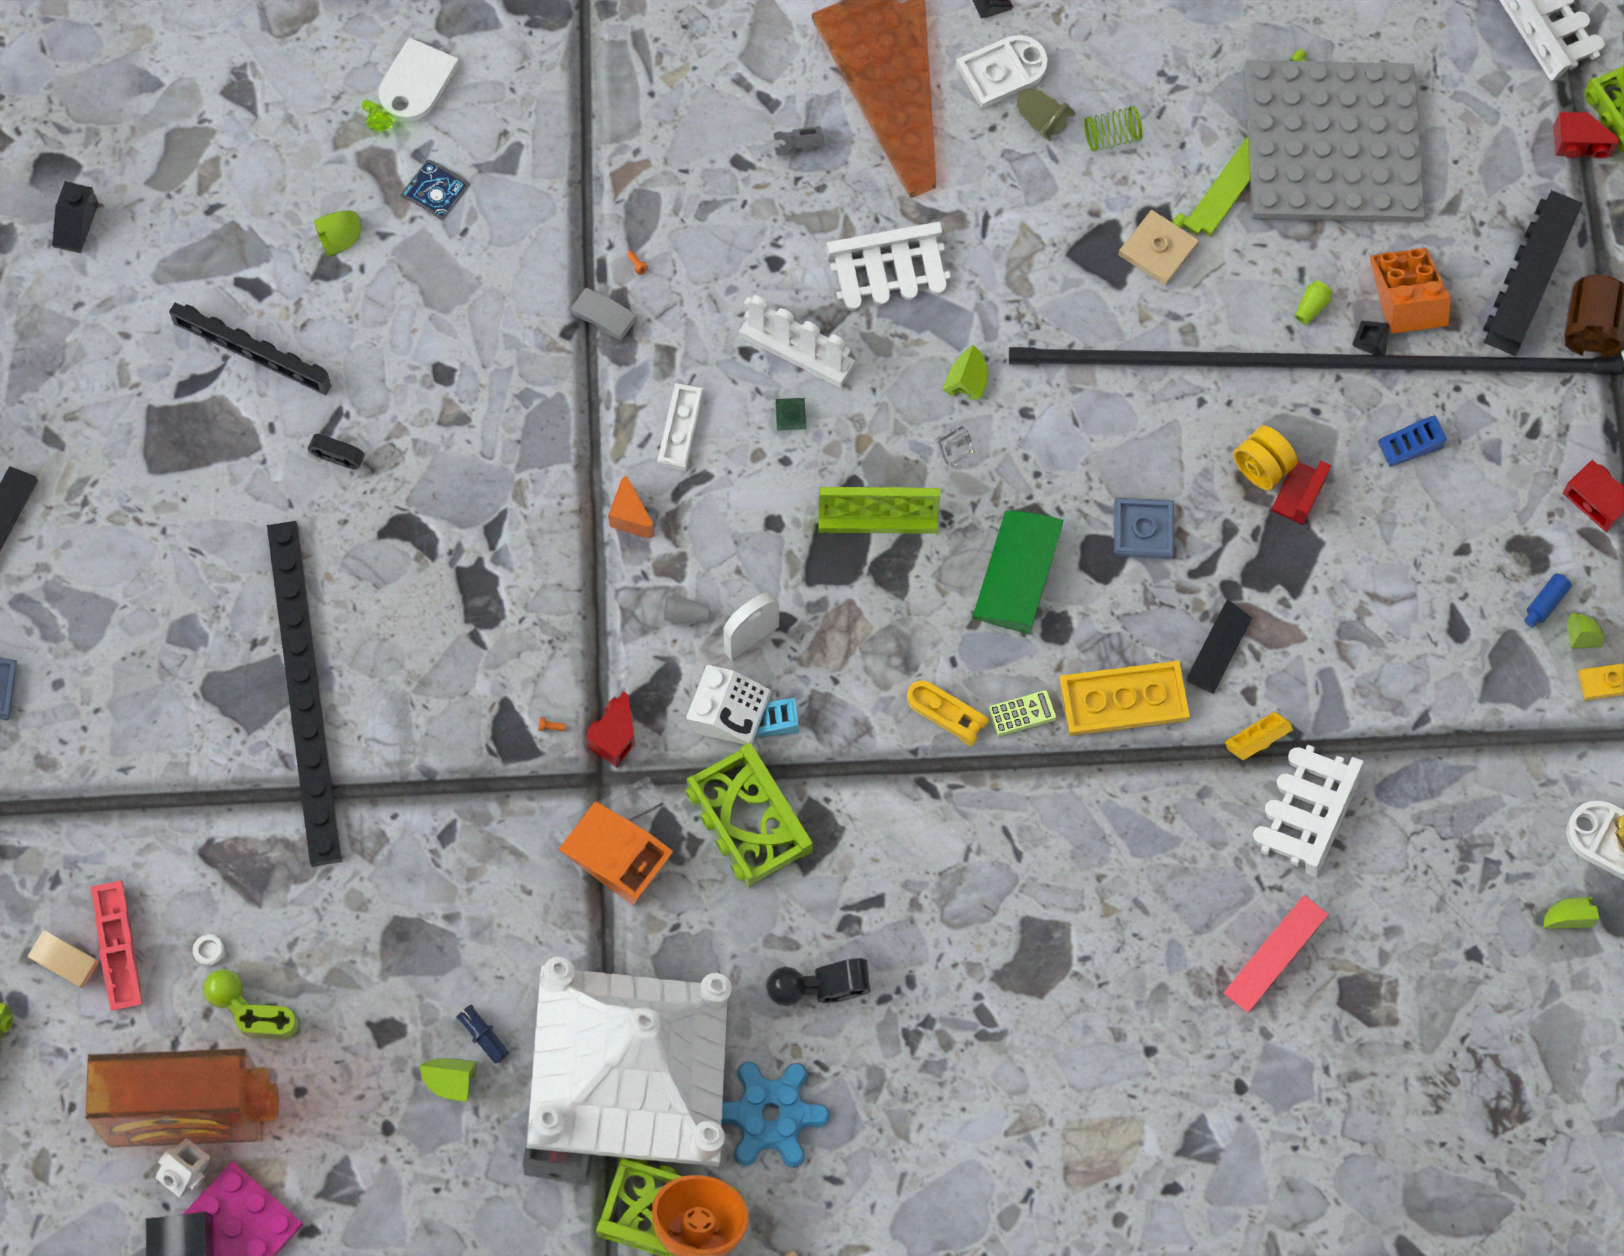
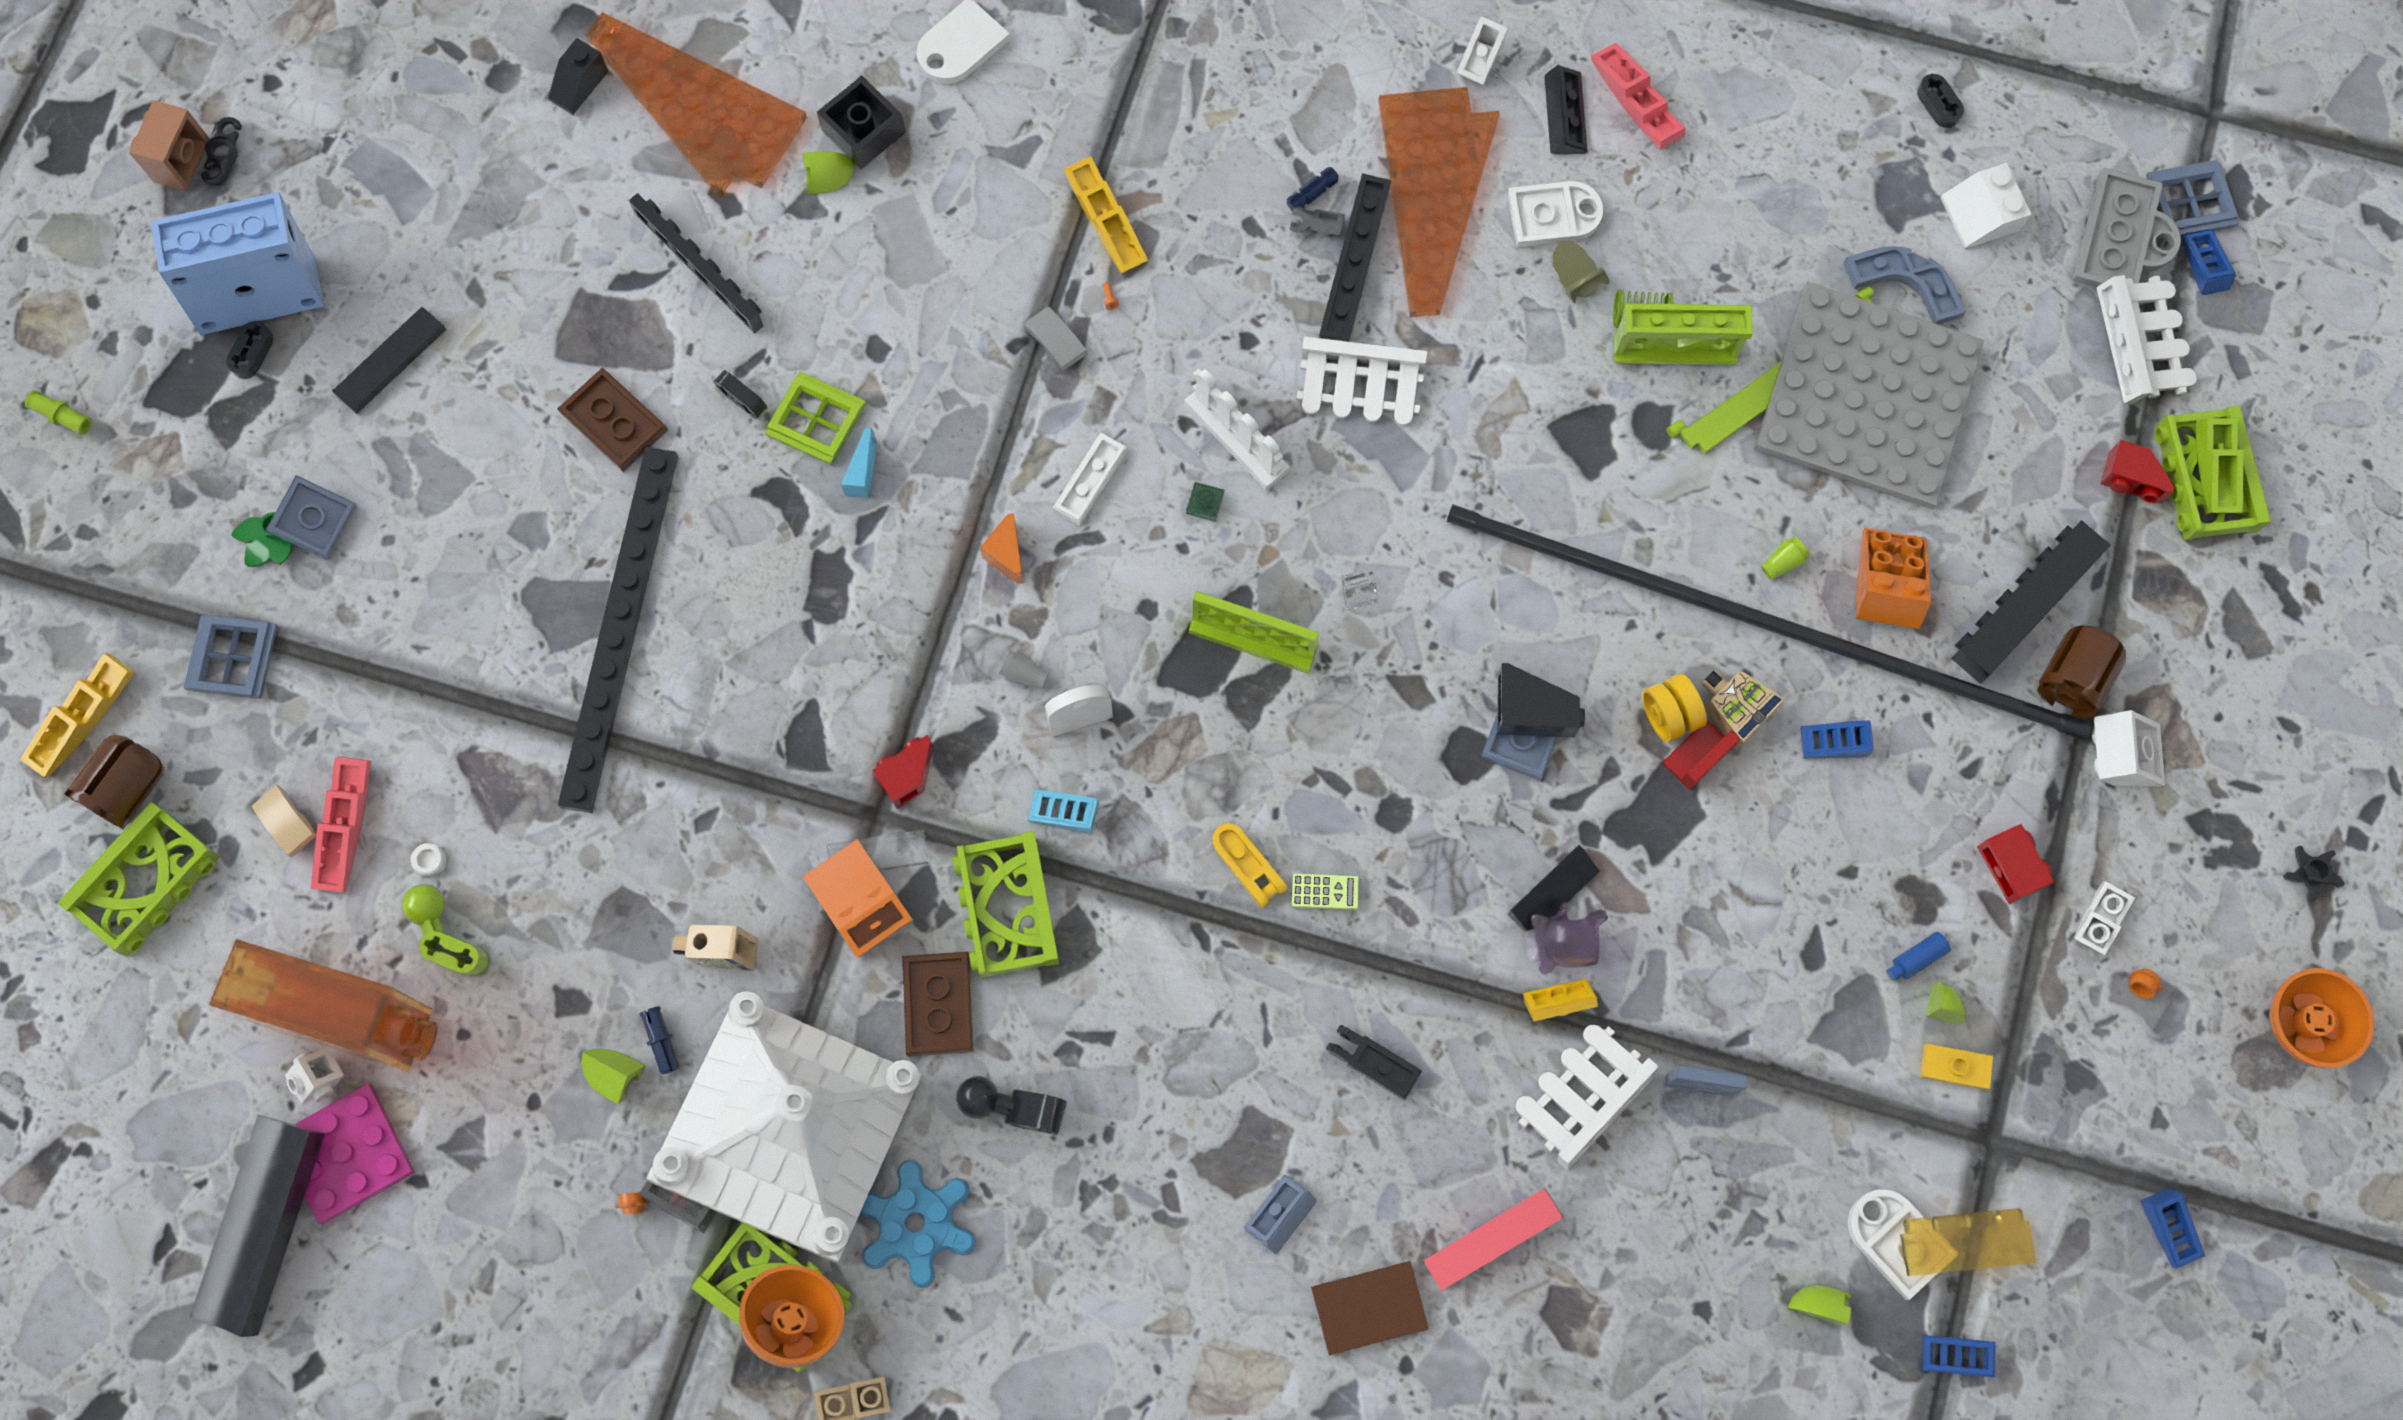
camera: 20 degrees right, 5 degrees up
clear neon green plate [361,99,394,132] -> none
sticker [400,159,470,220] -> none
orange piece [538,717,566,731] -> none
white slope [686,665,772,745] -> none
lime brick [942,345,988,400] -> none
green slope [972,511,1064,635] -> none
yellow plate [1059,660,1190,736] -> none
tan plate [1118,210,1199,286] -> none
black slope [1352,320,1389,355] -> none
none -> reddish brown tile [557,367,668,472]
none -> clear orange wing [586,12,807,198]
none -> orange plate [615,1192,650,1215]
none -> tan torso [673,925,759,971]
none -> lime piece [765,371,866,465]
none -> black brick [816,75,906,169]
none -> medium azure slope [841,427,877,498]
none -> reddish brown tile [902,952,974,1057]
none -> yellow slope [1063,156,1148,274]
none -> sand blue slope [1243,1175,1316,1254]
none -> dark blue axle [1287,167,1339,211]
none -> reddish brown tile [1311,1261,1429,1356]
none -> black plate [1319,173,1391,342]
none -> black hinge [1326,1025,1422,1101]
none -> black slope [1498,663,1585,738]
none -> clear purple piece [1523,902,1608,975]
none -> lime fence [1613,303,1753,365]
none -> sand blue tile [1665,1065,1747,1097]
none -> torso [1701,670,1784,750]
none -> sand blue plate [1843,246,1966,324]

